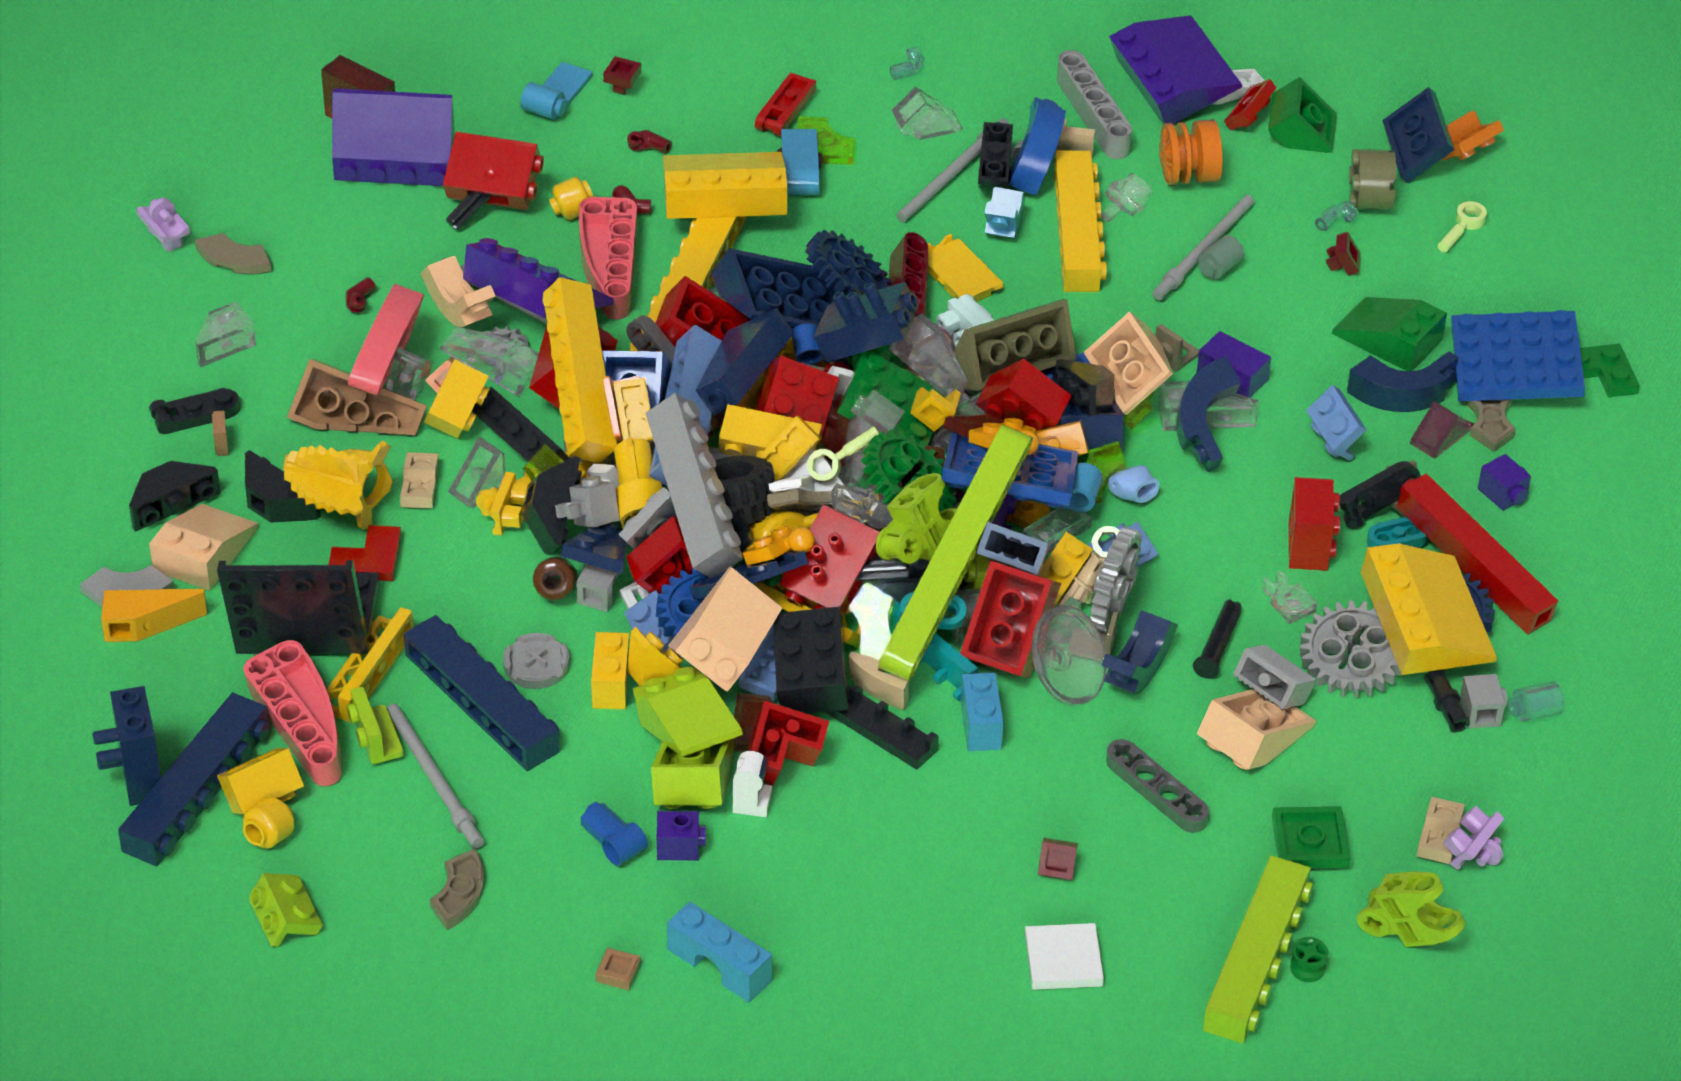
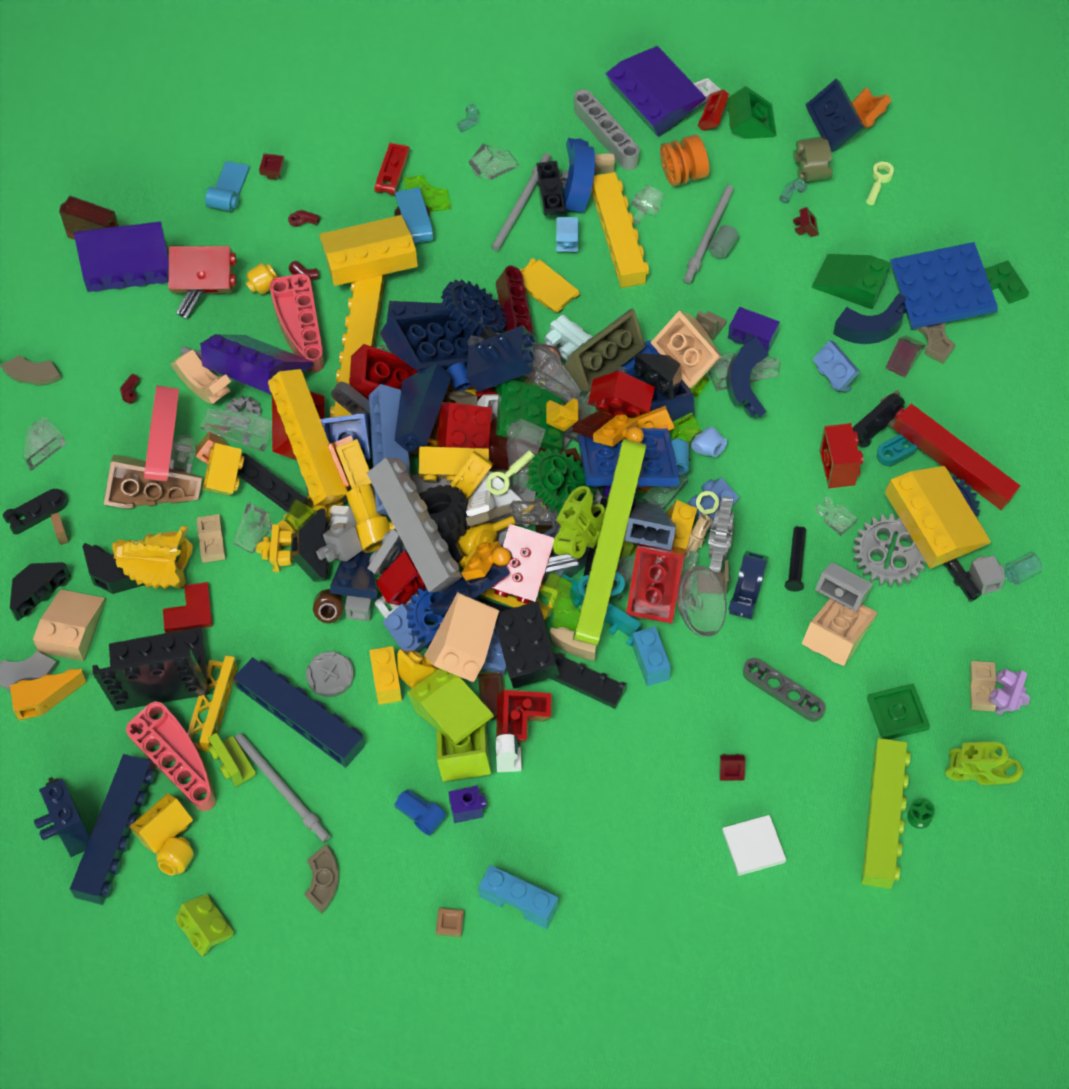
camera: 10 degrees left, 15 degrees up
dark purple brick [1478,454,1531,511] -> none

